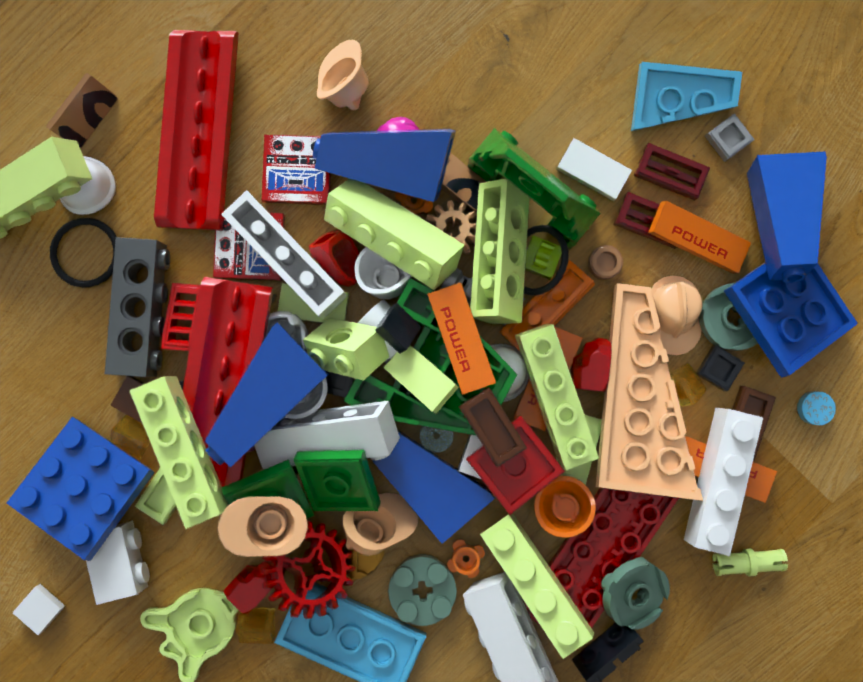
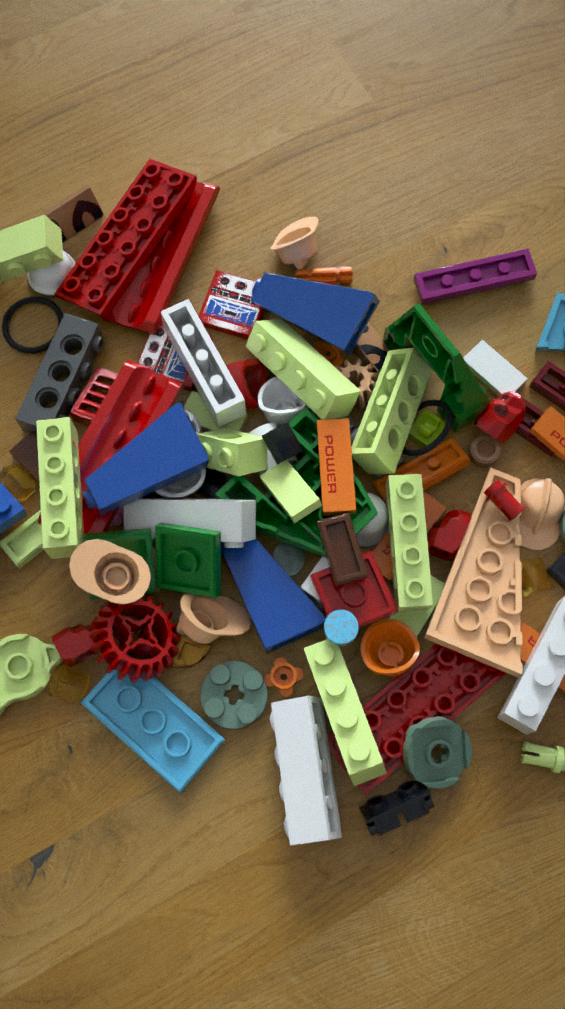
camera: 20 degrees right, 15 degrees down
none -> red plate [54,158,197,317]
none -> orange axle [295,267,353,284]
none -> medium azure tile [324,610,358,646]
none -> magenta plate [414,248,537,305]
none -> red rock [473,390,526,444]
none -> red pin [484,480,525,522]

